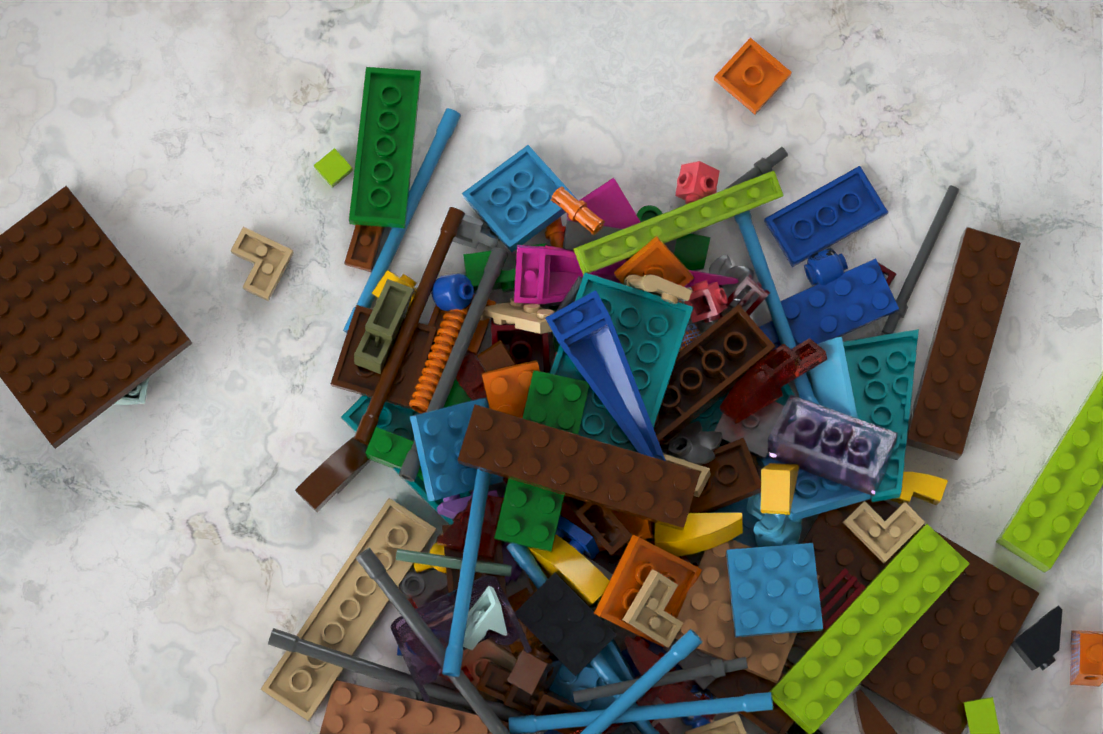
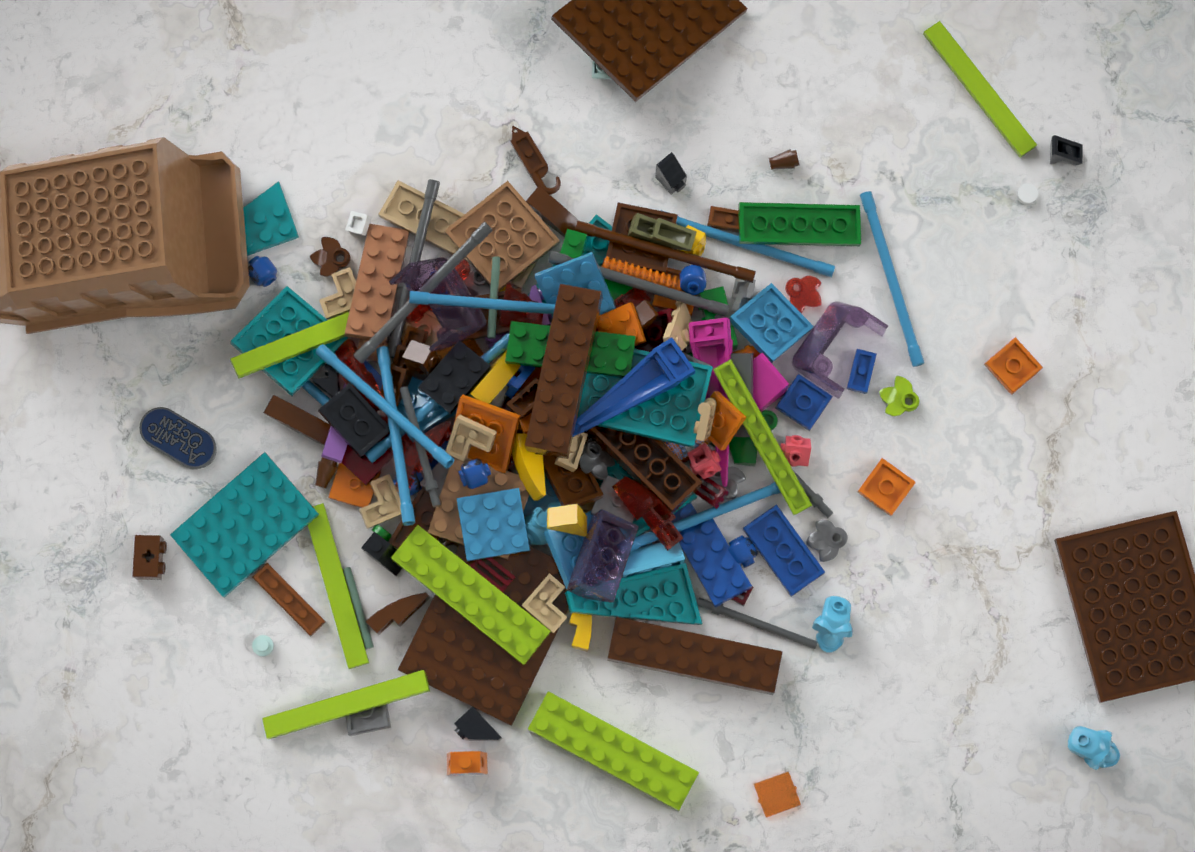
camera: 85 degrees right, 0 degrees up
tan plate [231,227,294,301] -> none
lime tile [314,148,353,188] -> none
light aqua slope [463,586,507,650] -> none
orange pin [551,186,605,235] -> none
none -> medium nougat plate [444,181,560,292]
none -> blue head [458,459,491,489]
none -> reddish brown plate [510,126,561,195]
none -> black slope [655,152,687,195]
none -> reddish brown cone [769,149,799,170]
none -> blue plate [775,374,833,431]
none -> clear red plate [785,276,822,314]
none -> clear purple windscreen [792,301,888,399]
none -> flat silver plate [806,520,848,562]
none -> medium azure head [812,596,853,653]
none -> blue plate [847,349,877,394]
none -> dark azure piece [860,191,924,367]
none -> lime plate [879,376,919,416]

